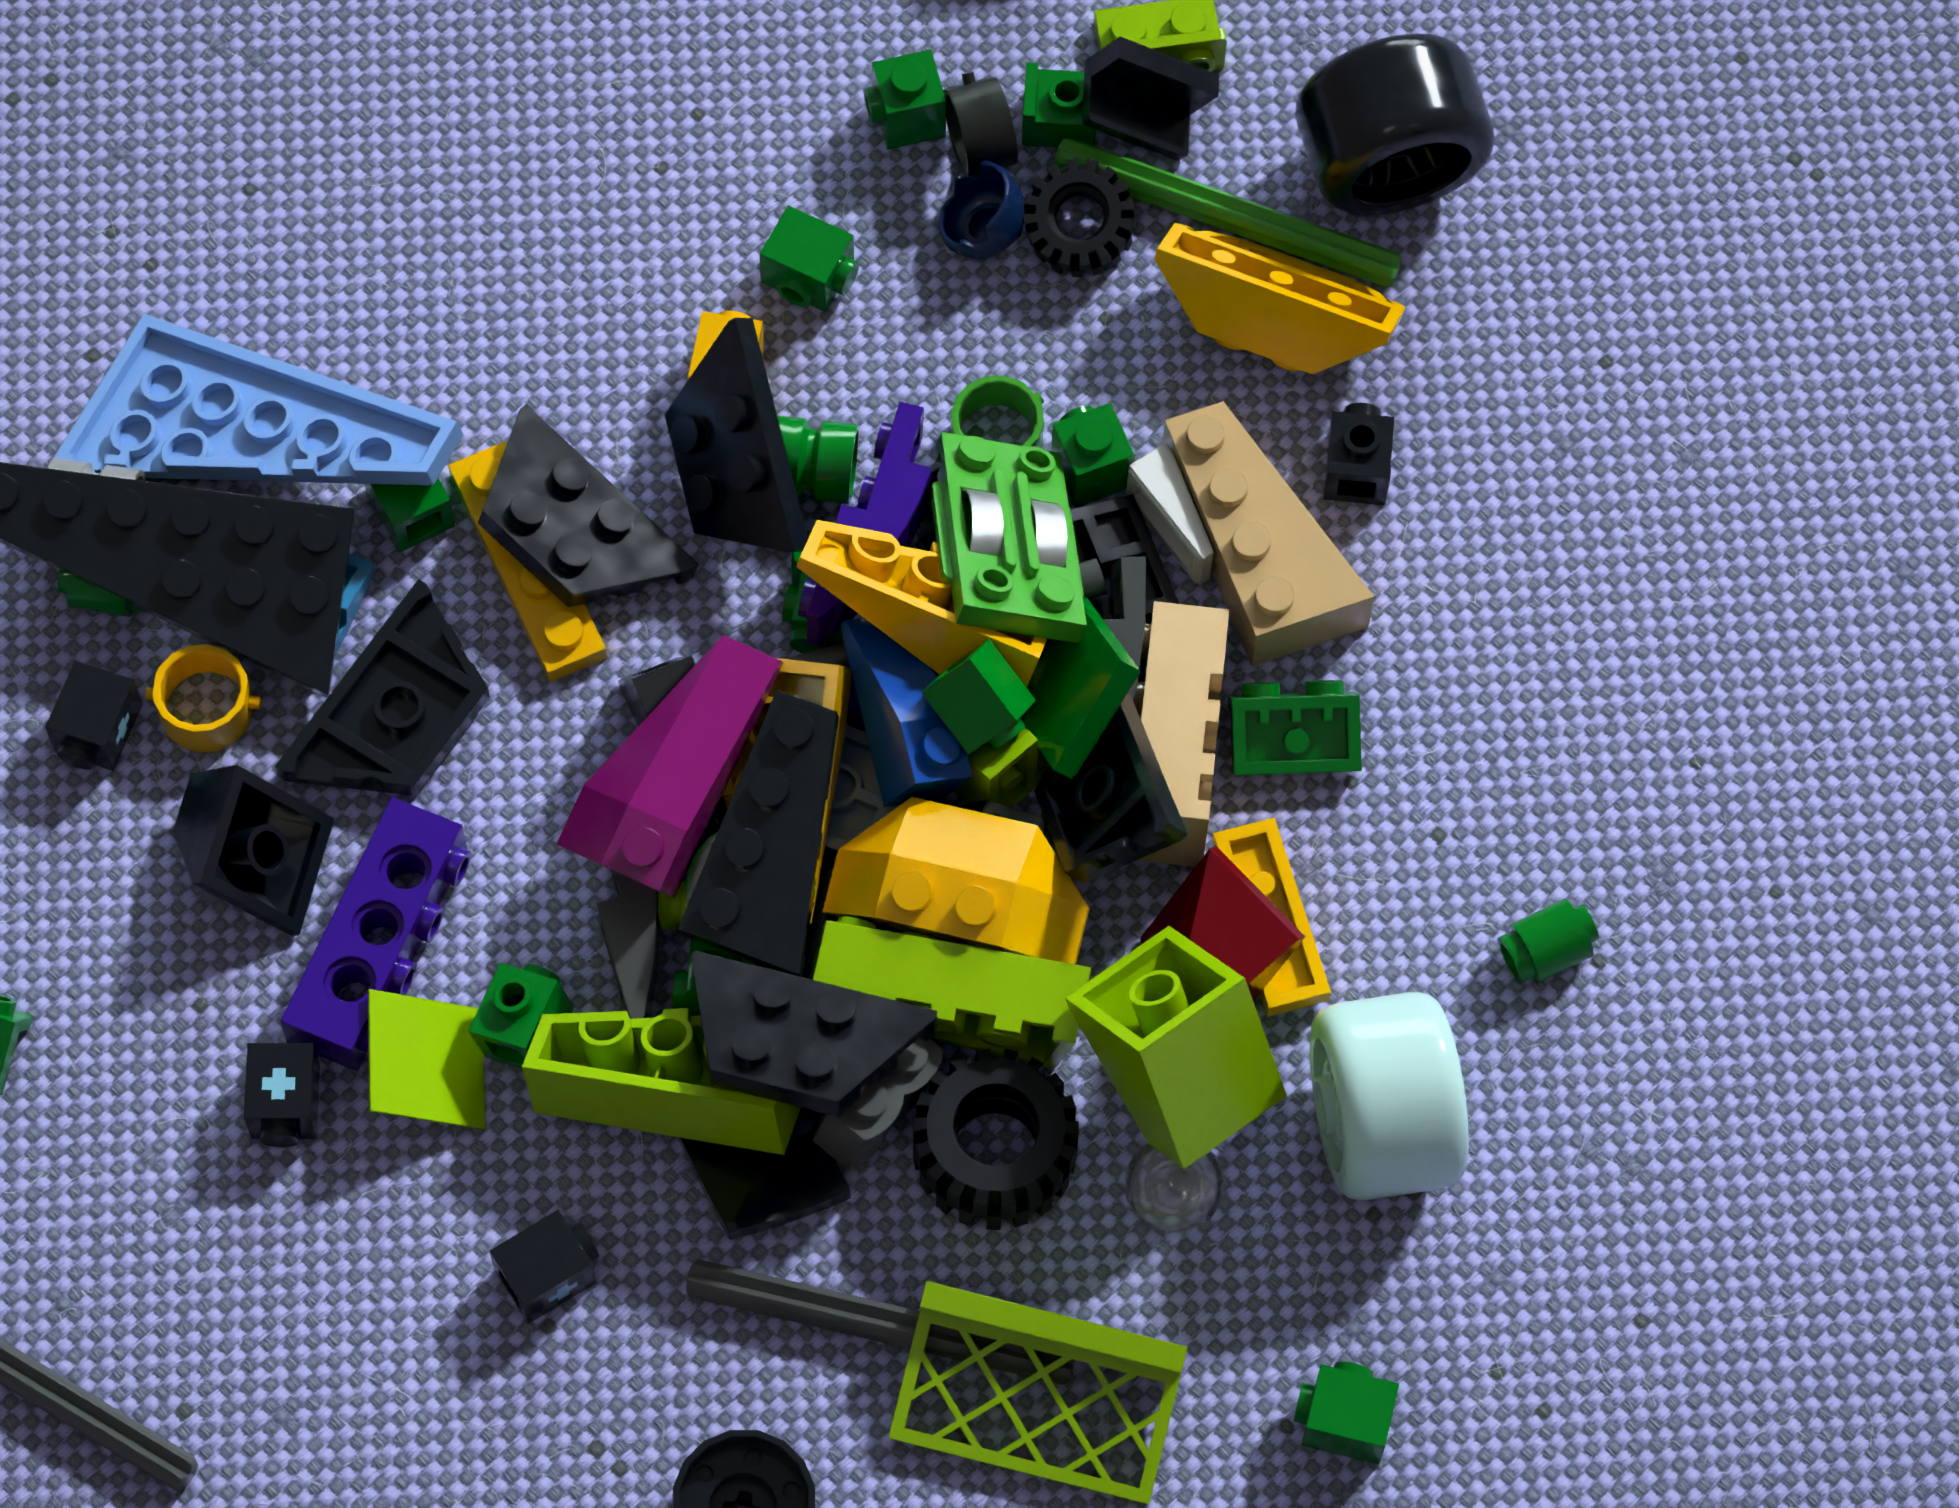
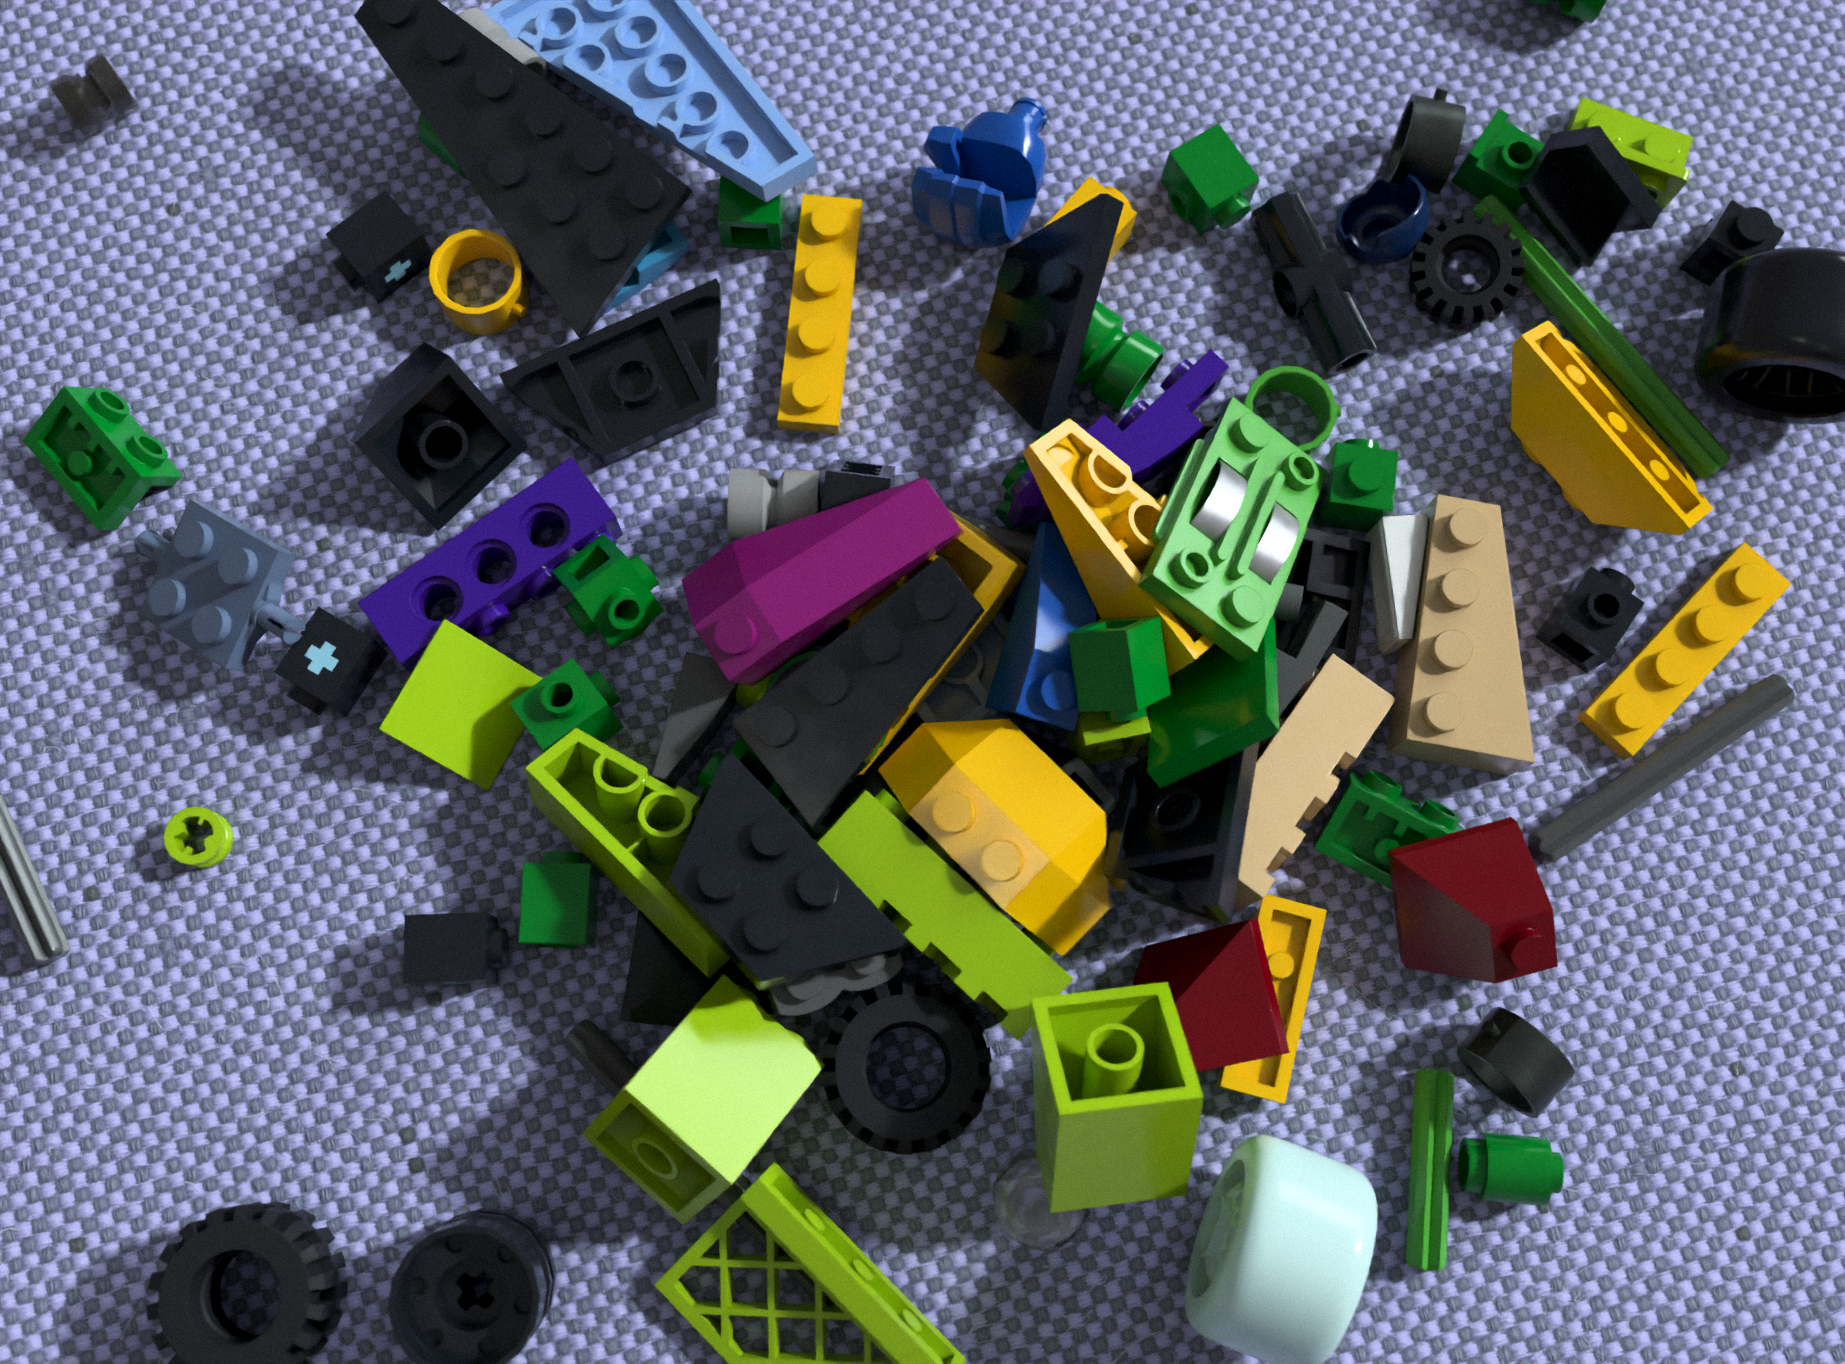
camera: 25 degrees right, 10 degrees up
black wing [478,404,699,607] -> none
green brick [863,49,946,150] -> none
none -> sand blue plate [134,500,305,672]
none -> lime bush [164,806,234,869]
none -> green brick [519,851,599,949]
none -> green brick [552,533,664,649]
none -> slope [581,974,825,1225]
none -> light grey wheel [727,468,820,544]
none -> blue piece [911,97,1047,248]
none -> black piece [1249,191,1378,376]
none -> dark red slope [1388,817,1558,984]
none -> bright green axle [1406,1068,1455,1272]
none -> pearl dark grey piece [1457,1007,1575,1118]
none -> dark grey axle [1528,674,1795,864]
none -> yellow plate [1577,542,1792,760]
none -> black brick [1679,200,1785,287]

